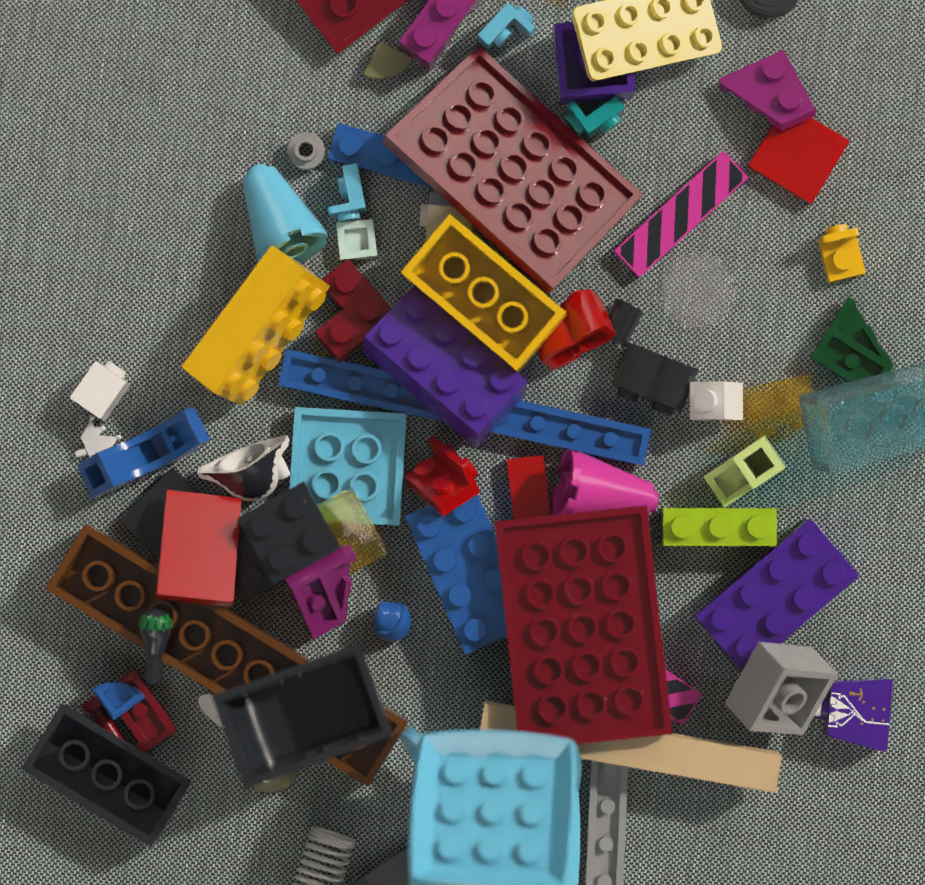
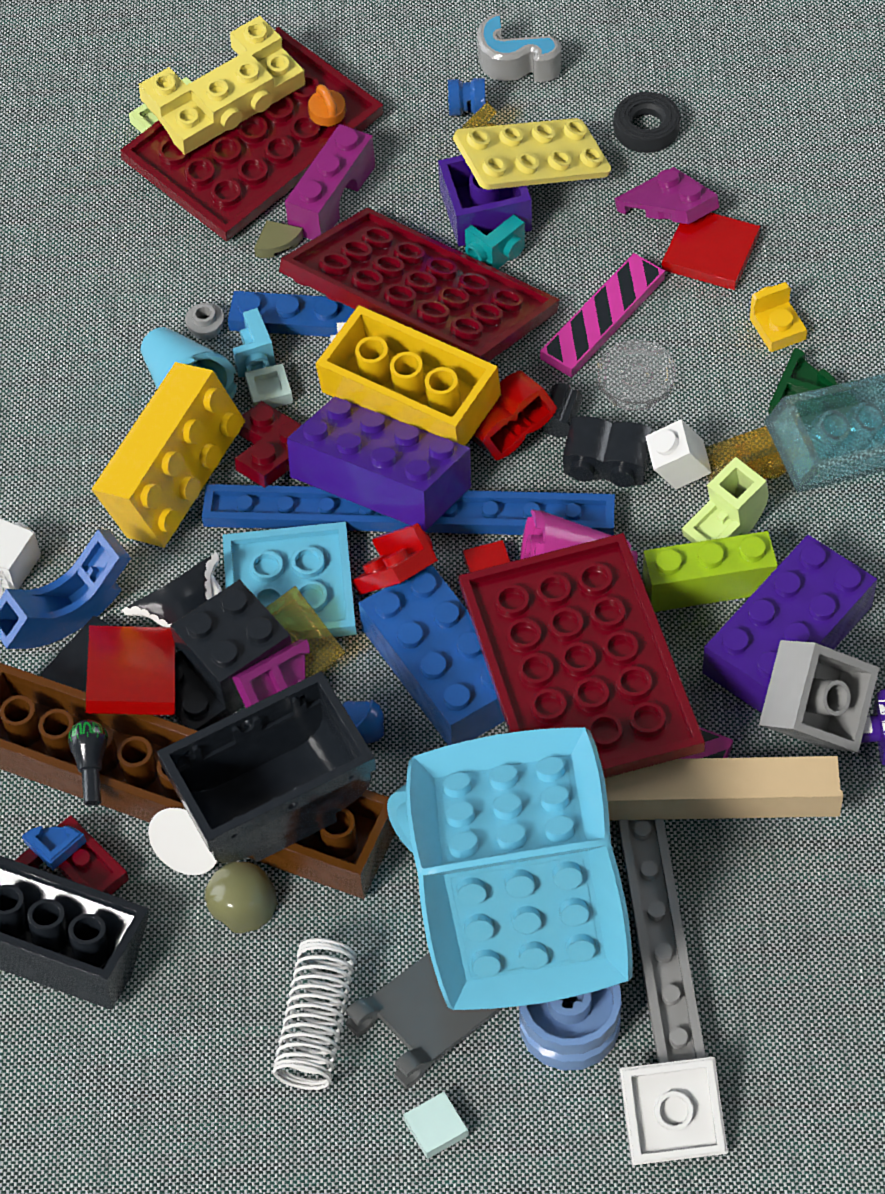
camera: 10 degrees left, 30 degrees down
medium azure bracket [477,2,535,51] -> none

